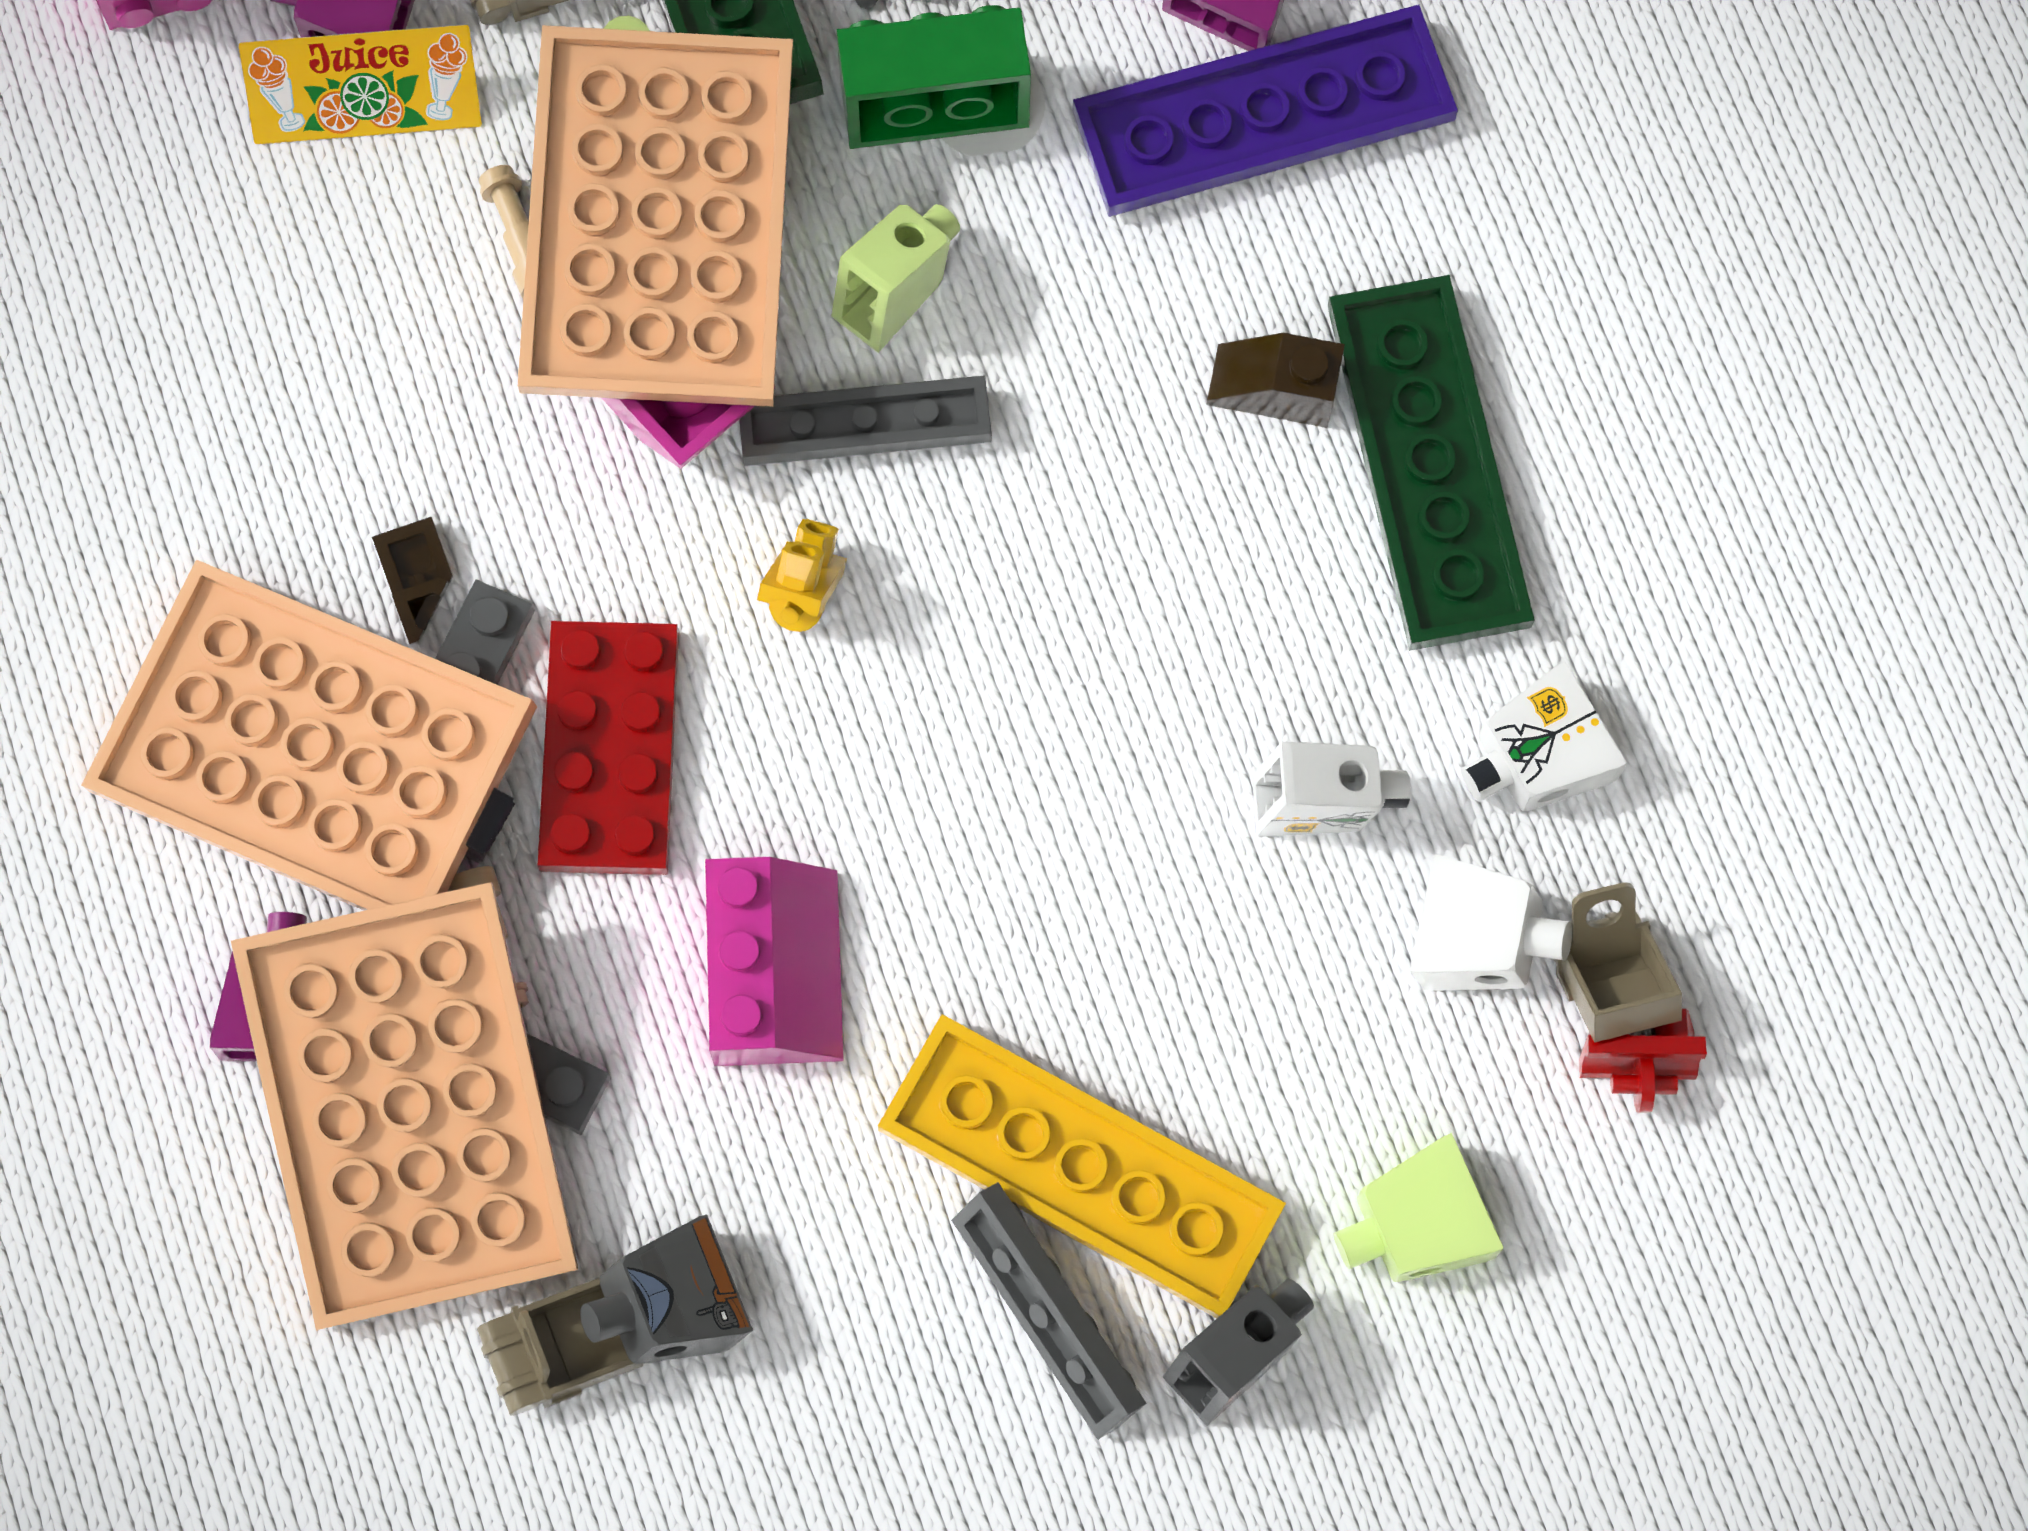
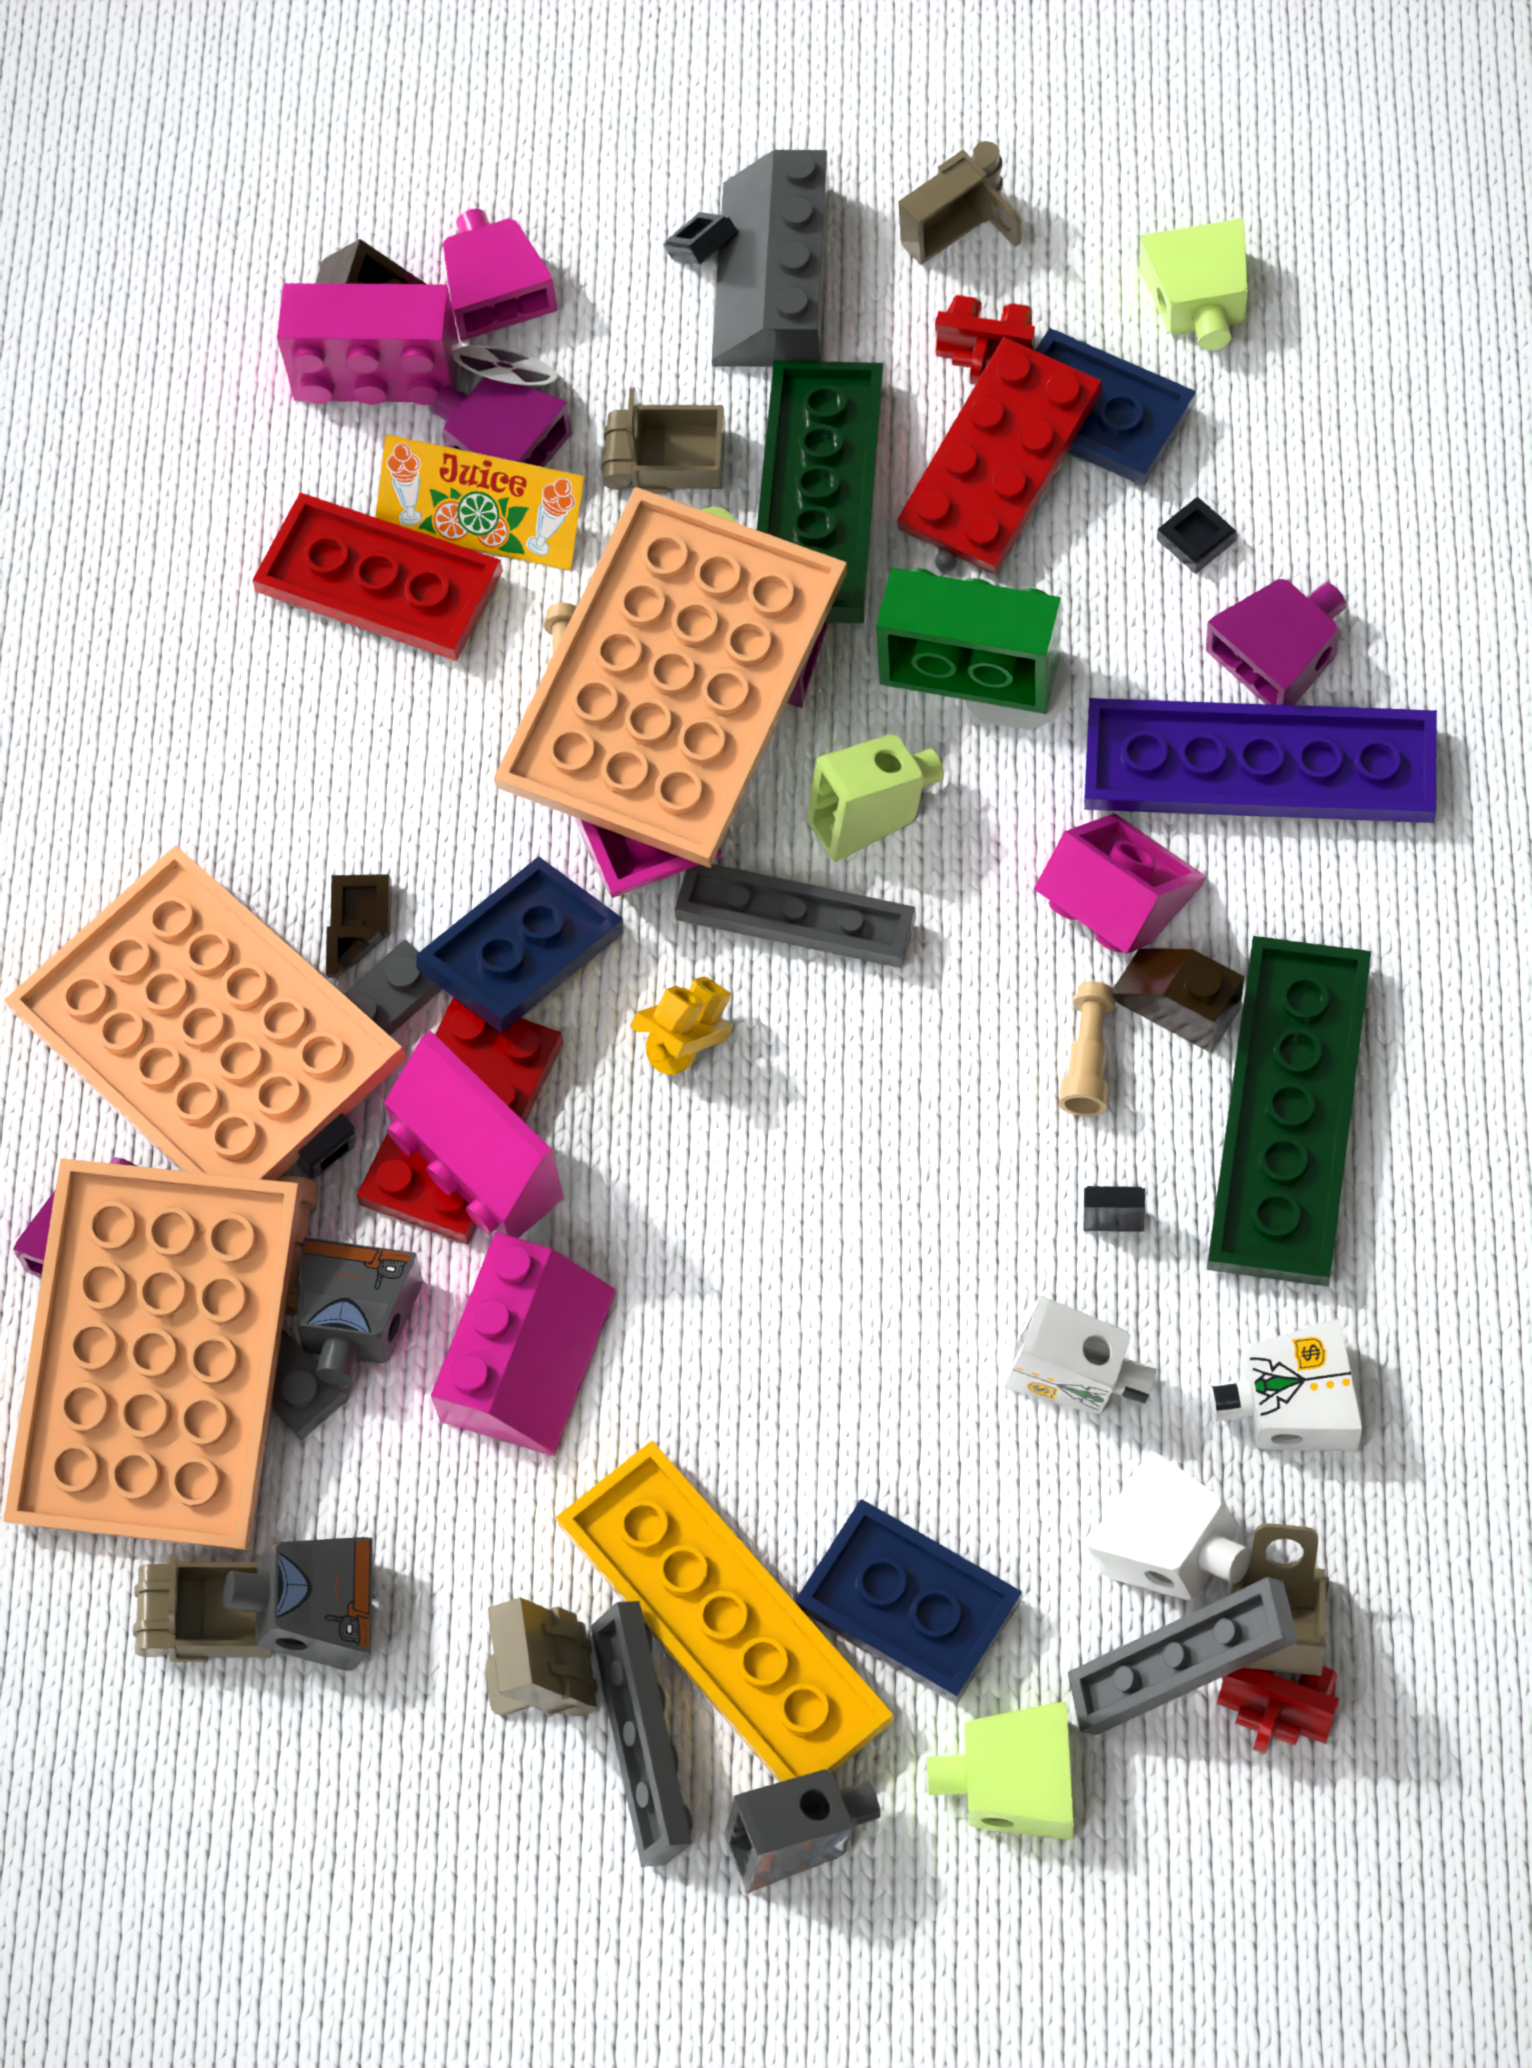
camera: 30 degrees right, 10 degrees down
none -> red plate [252,492,503,661]
none -> dark grey torso [297,1237,423,1386]
none -> dark pink slope [384,1030,564,1238]
none -> dark blue plate [416,856,624,1034]
none -> dark tan piece [485,1597,598,1717]
none -> dark blue plate [795,1498,1023,1704]
none -> dark pink slope [1034,813,1207,954]
none -> tan piece [1059,981,1115,1117]
none -> plate [1067,1577,1298,1736]
none -> black tile [1083,1186,1145,1232]

